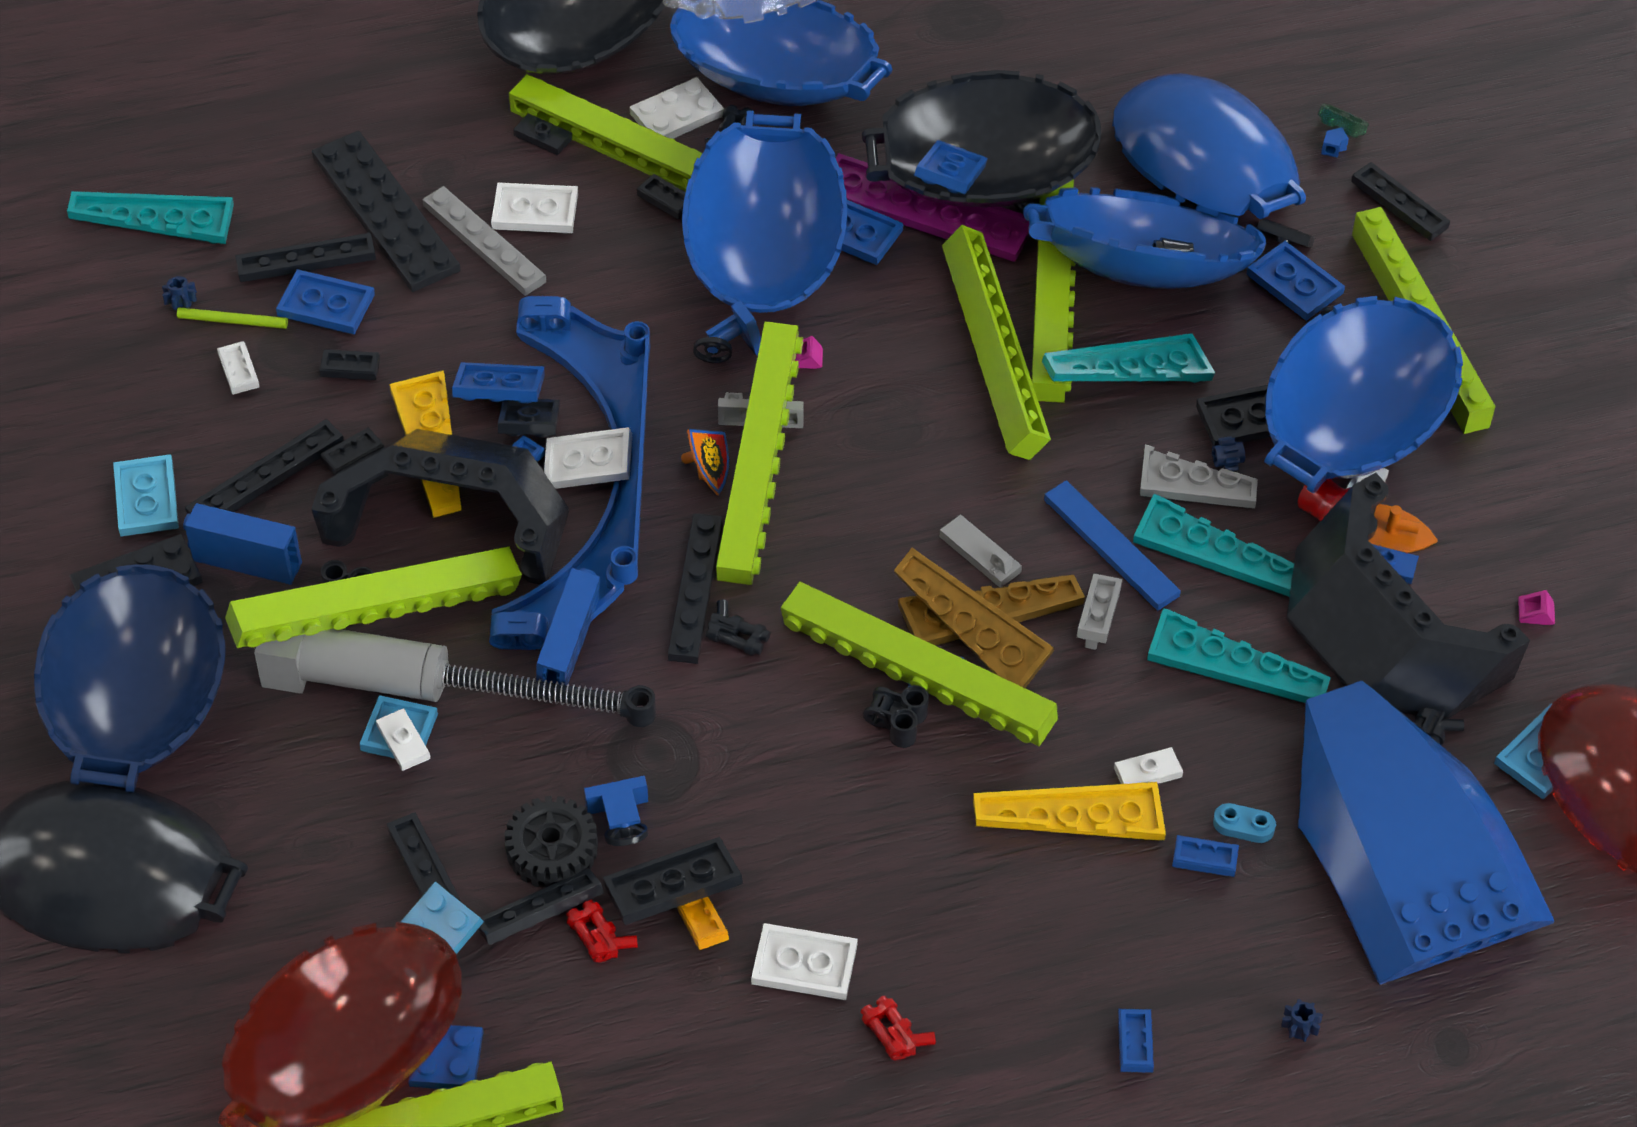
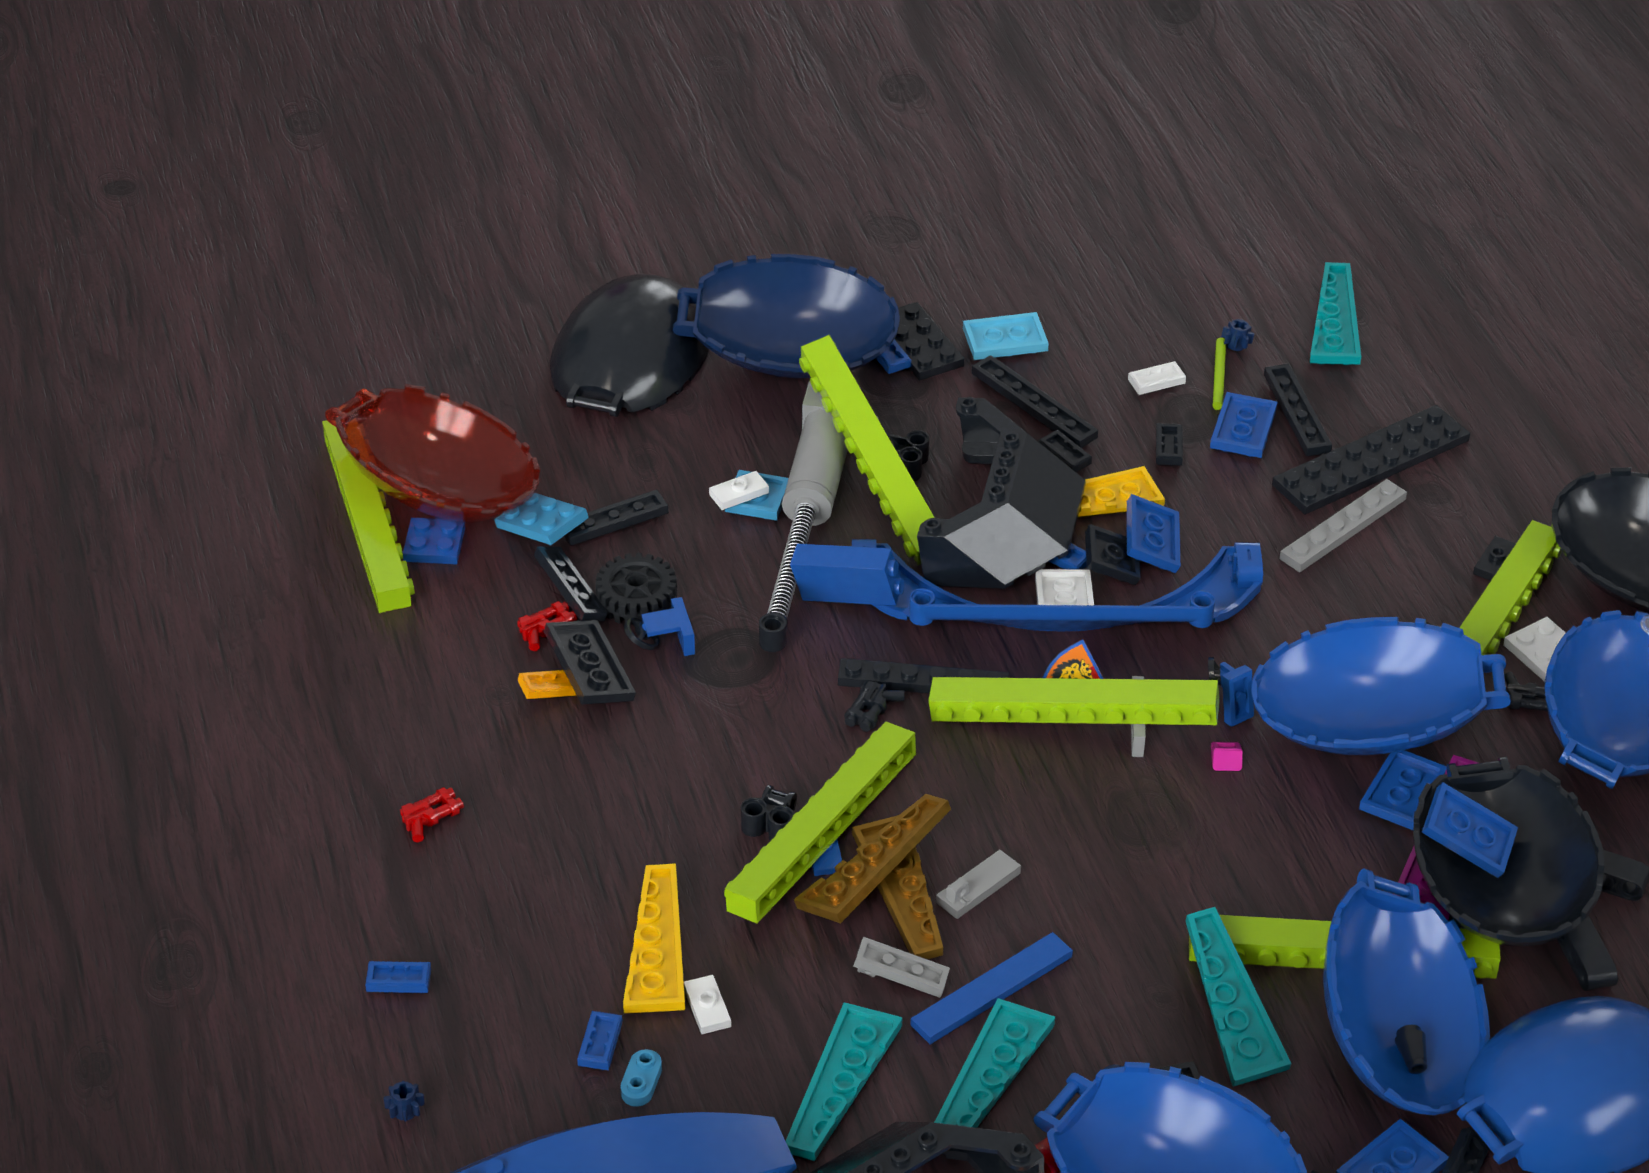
camera: 90 degrees right, 10 degrees down
blue brick [183,503,302,585] -> none
white plate [491,183,578,233] -> none
white plate [751,923,858,1000] -> none
lime brick [942,225,1051,460] -> none
light grey wing [1140,444,1258,509] -> none

